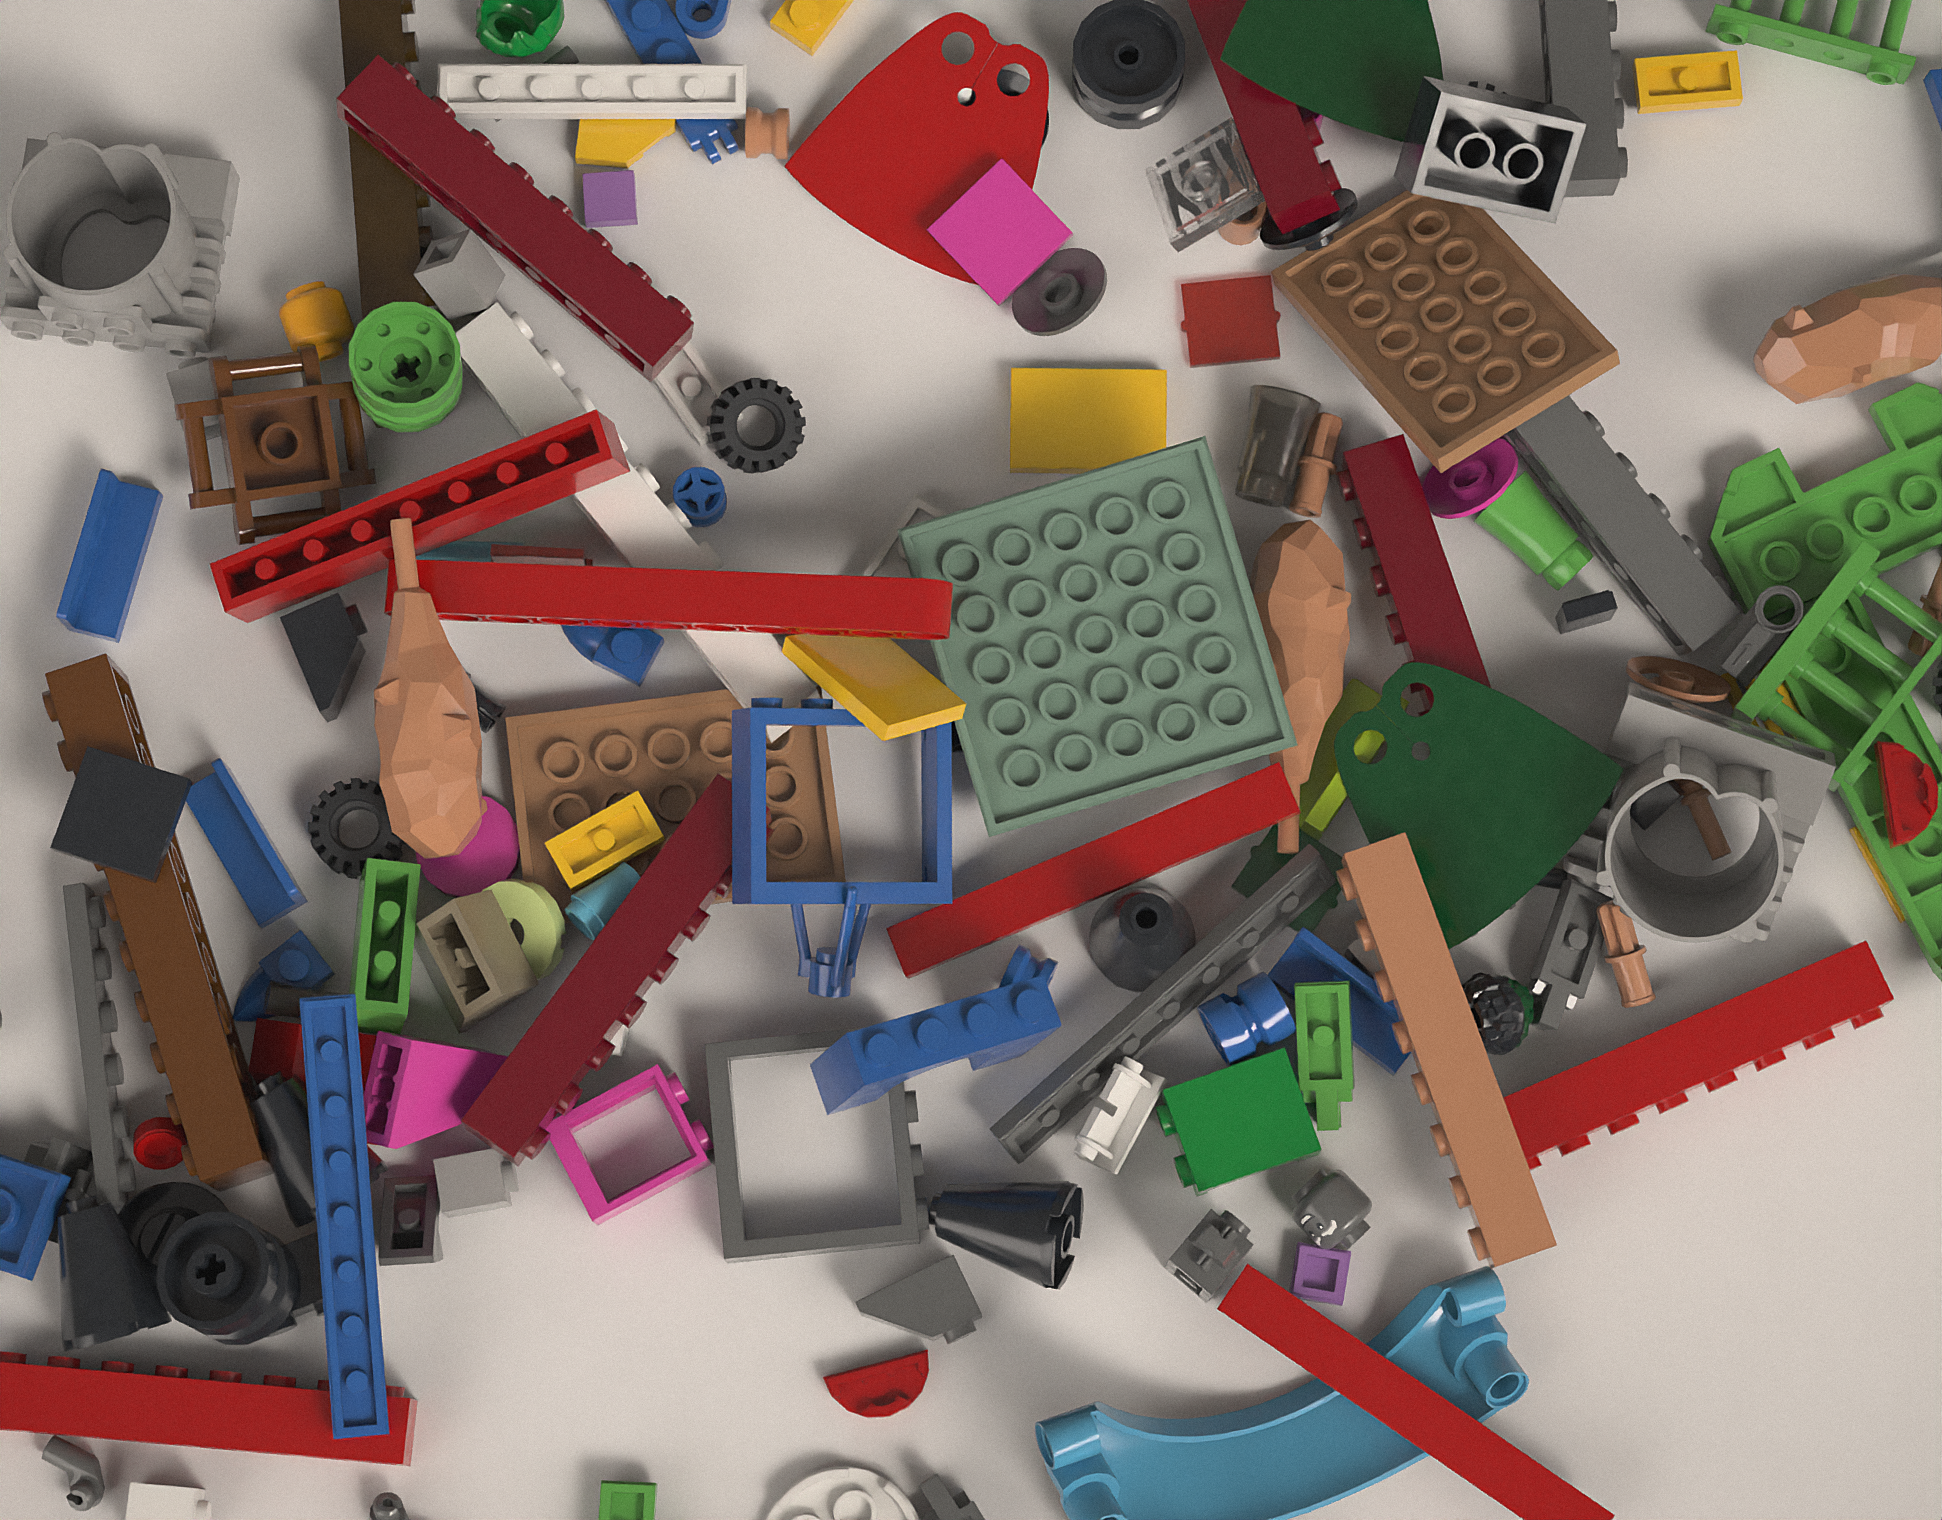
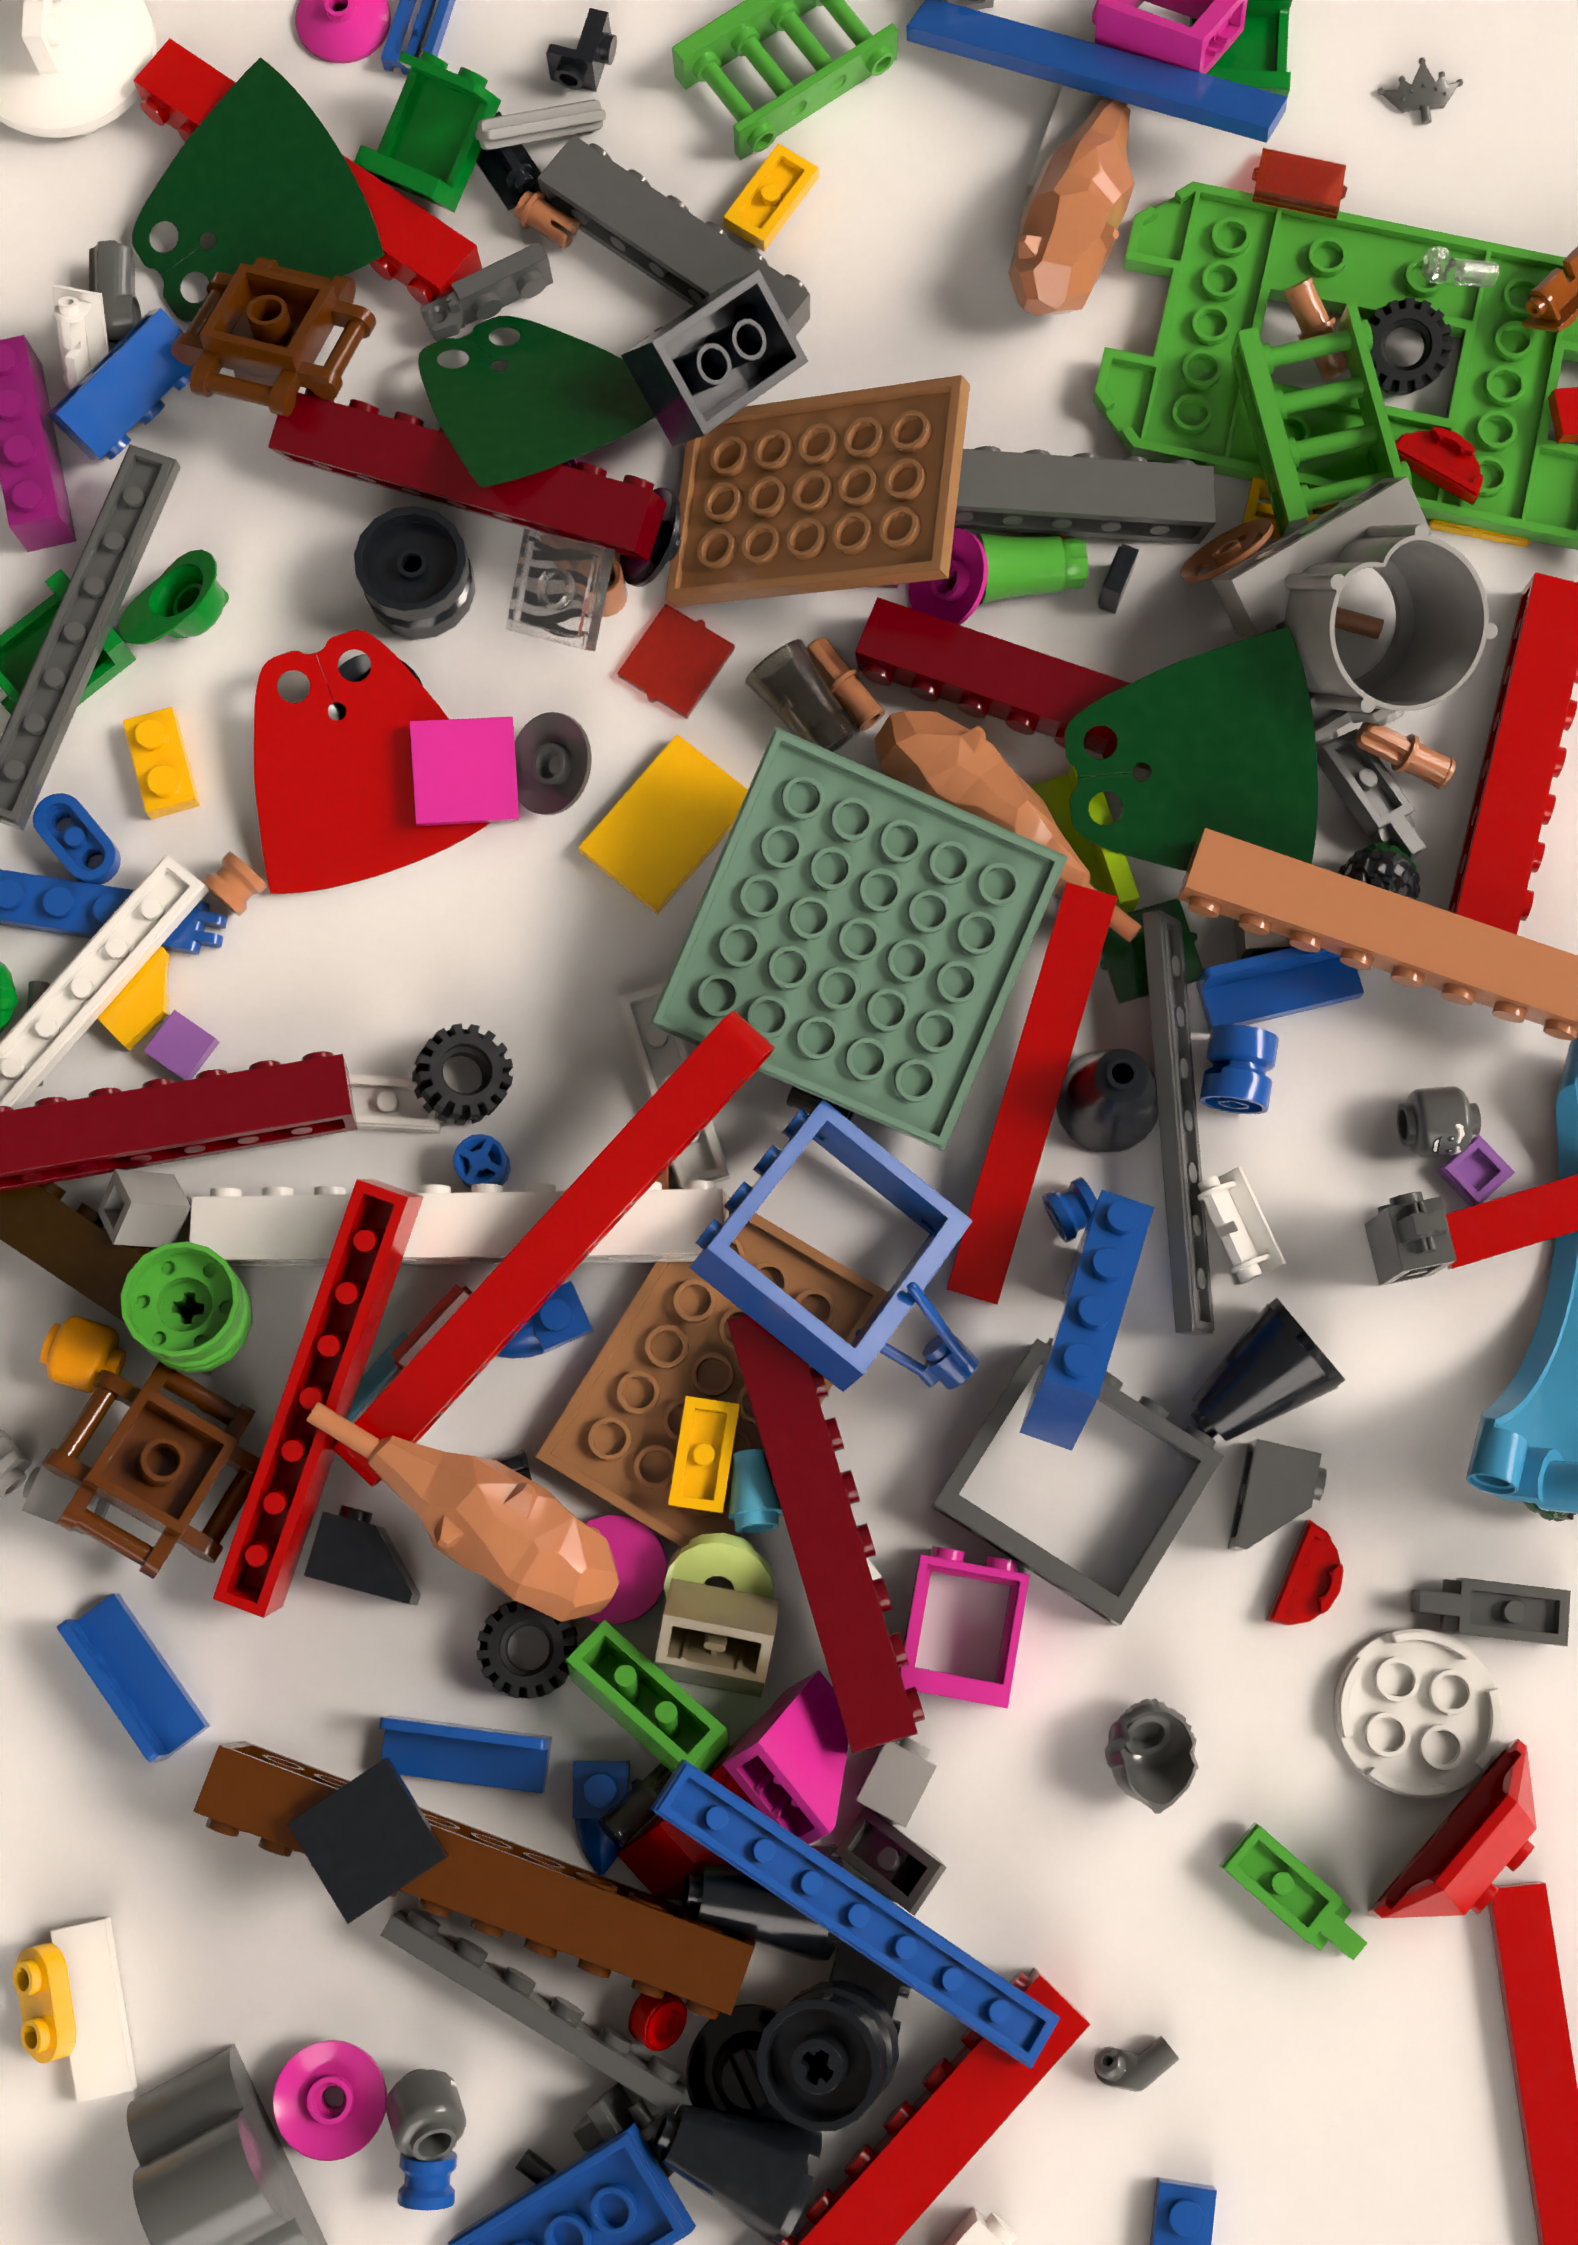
camera: 50 degrees left, 0 degrees up
yellow tile [781,635,967,741] -> none
green panel [1155,1048,1322,1197] -> none
bright green hinge [1294,980,1355,1131] -> none
dark grey piece [1710,585,1804,687] -> none
none -> dark grey hair [1105,1698,1199,1814]

